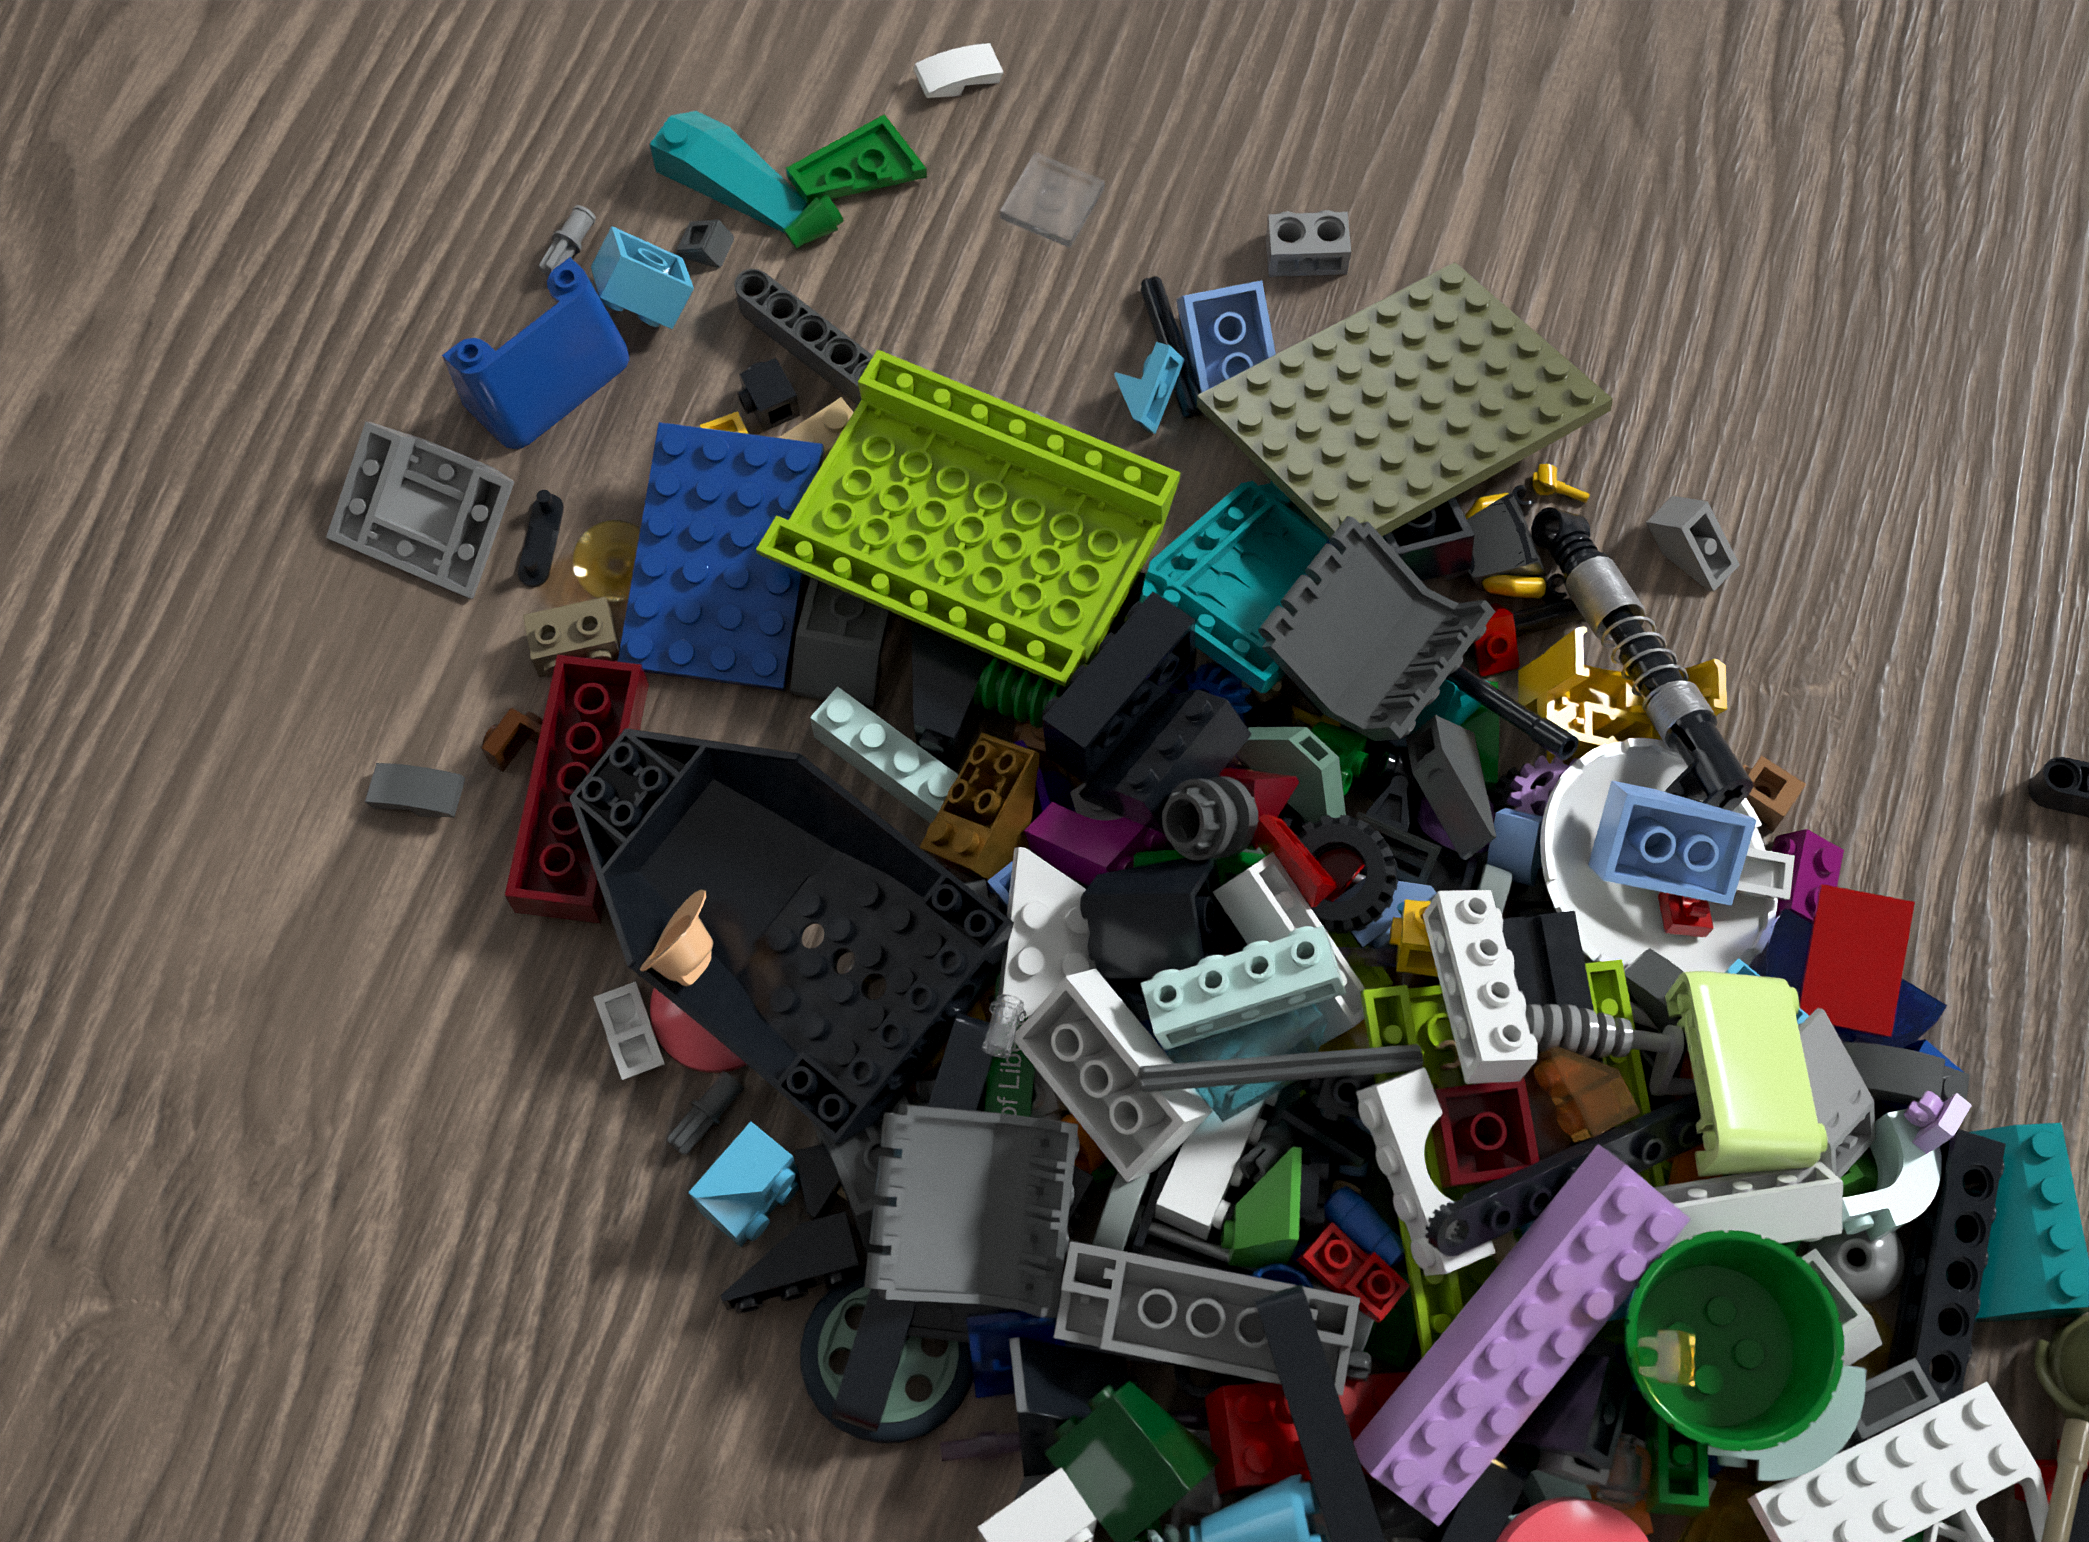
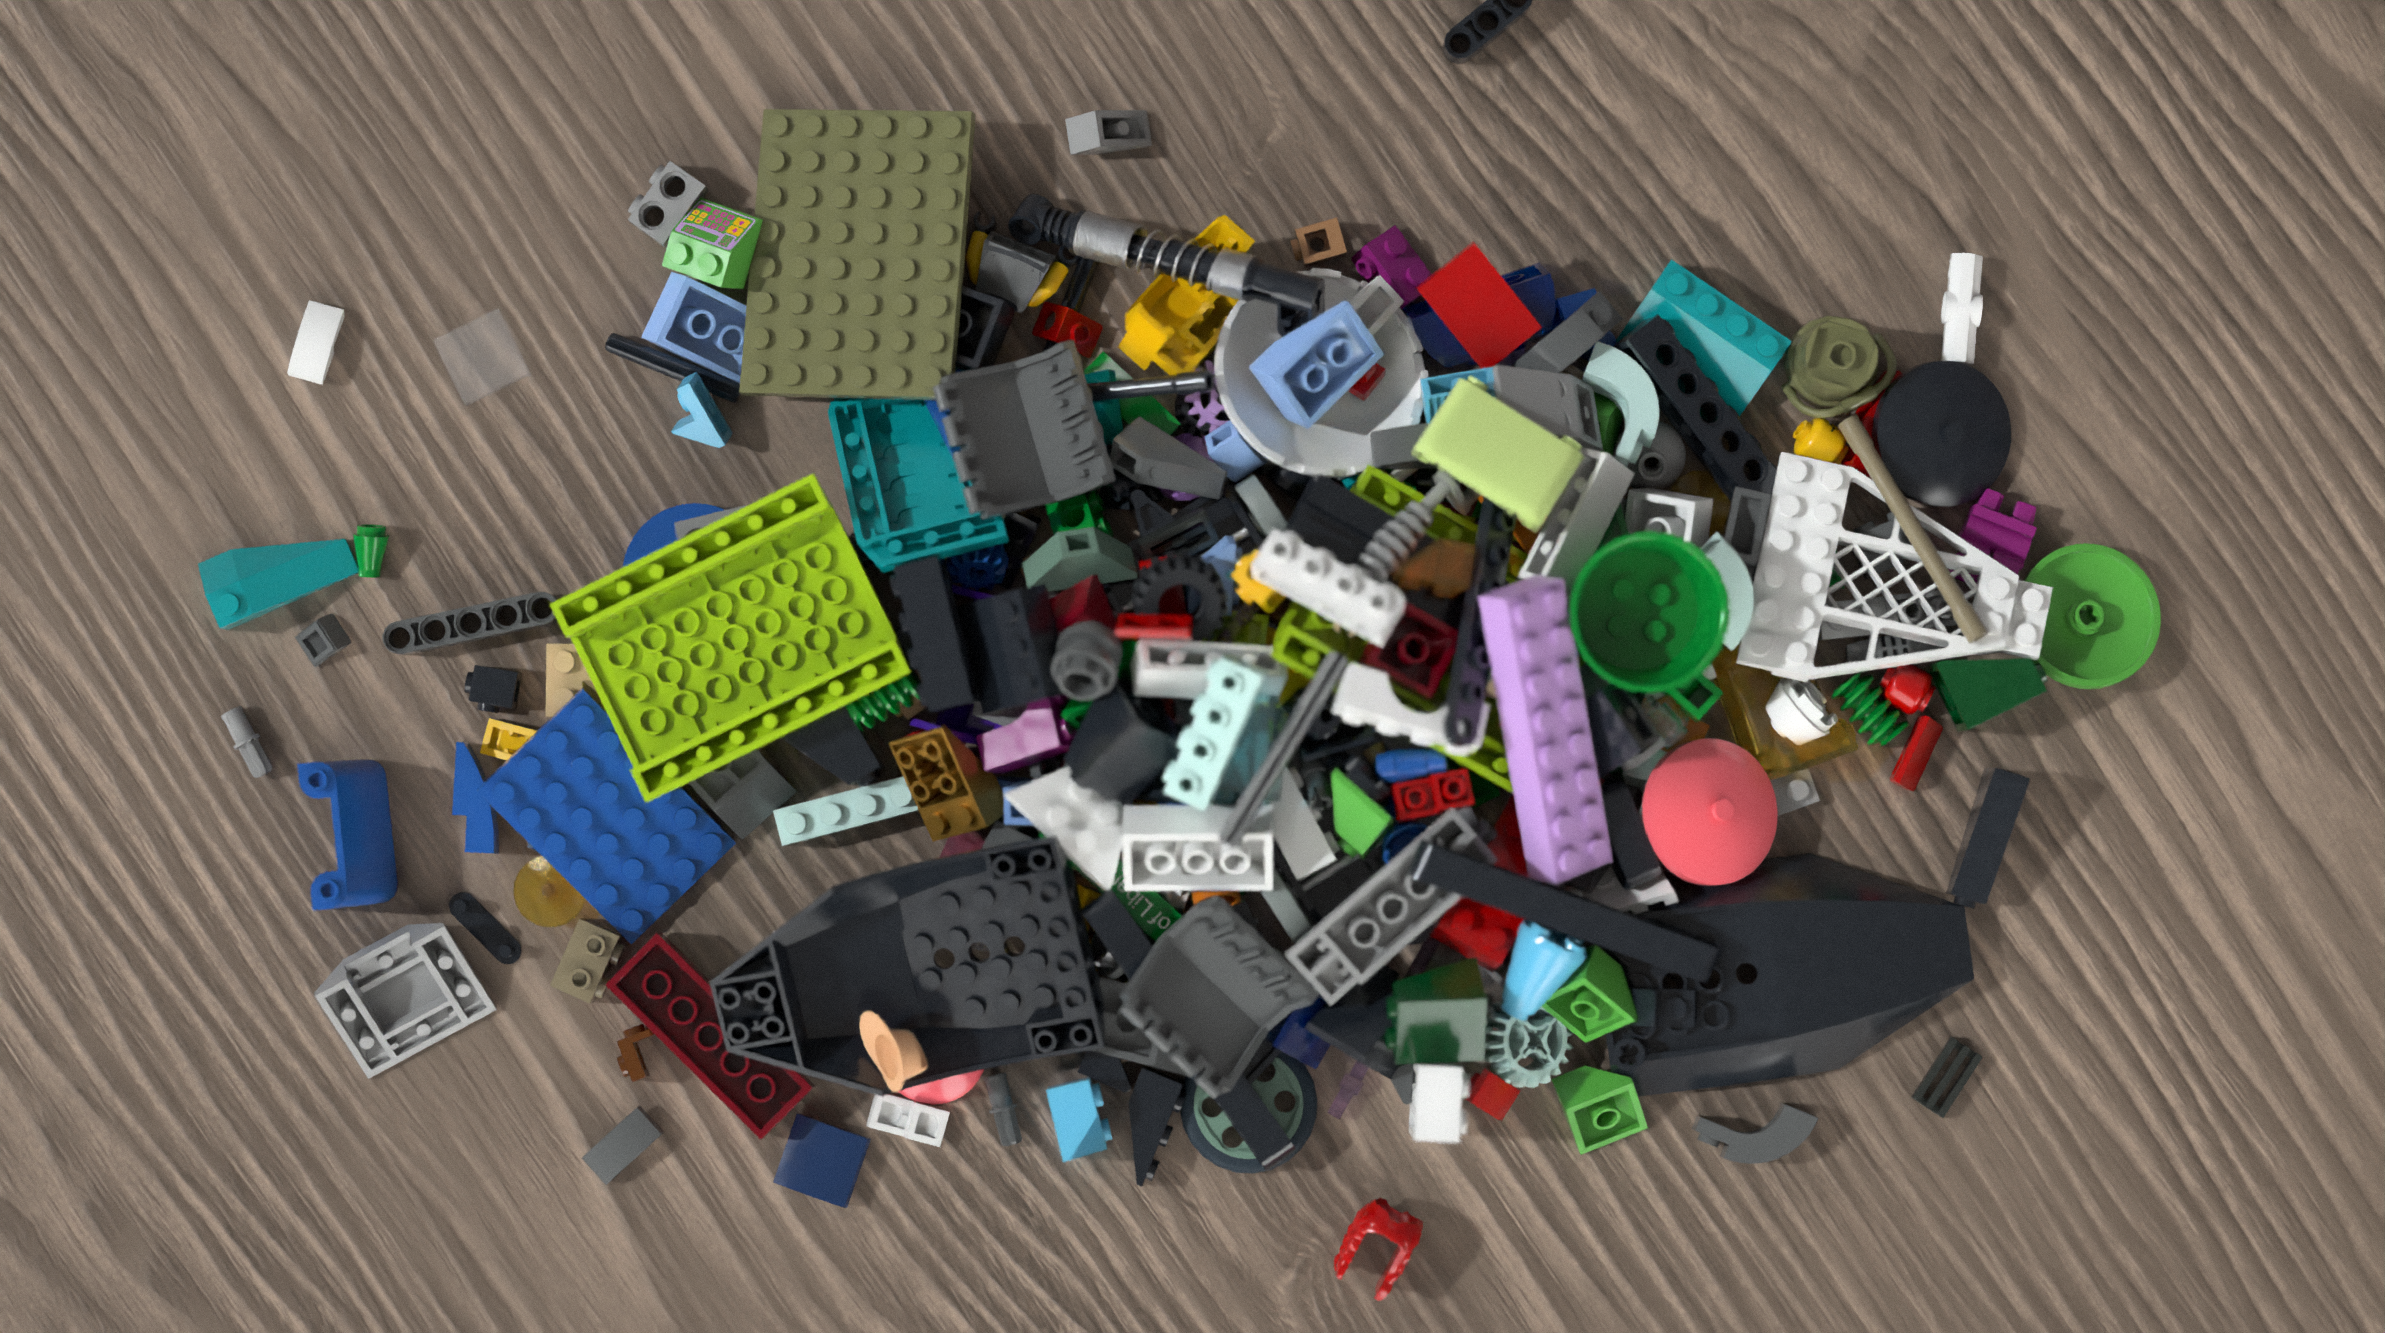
camera: 50 degrees left, 20 degrees up
medium azure slope [591,226,694,329] -> none
green wing [786,114,927,204] -> none
clear pin [982,994,1026,1058] -> none
yellow hand [1533,464,1590,503] -> none
clear yellow tile [1638,1330,1695,1387] -> none
lavender tile [1904,1090,1971,1154] -> none
none -> blue slope [452,742,499,854]
none -> bright green slope [662,198,763,289]
none -> dark blue slope [773,1113,871,1208]
none -> yellow head [1793,418,1848,464]

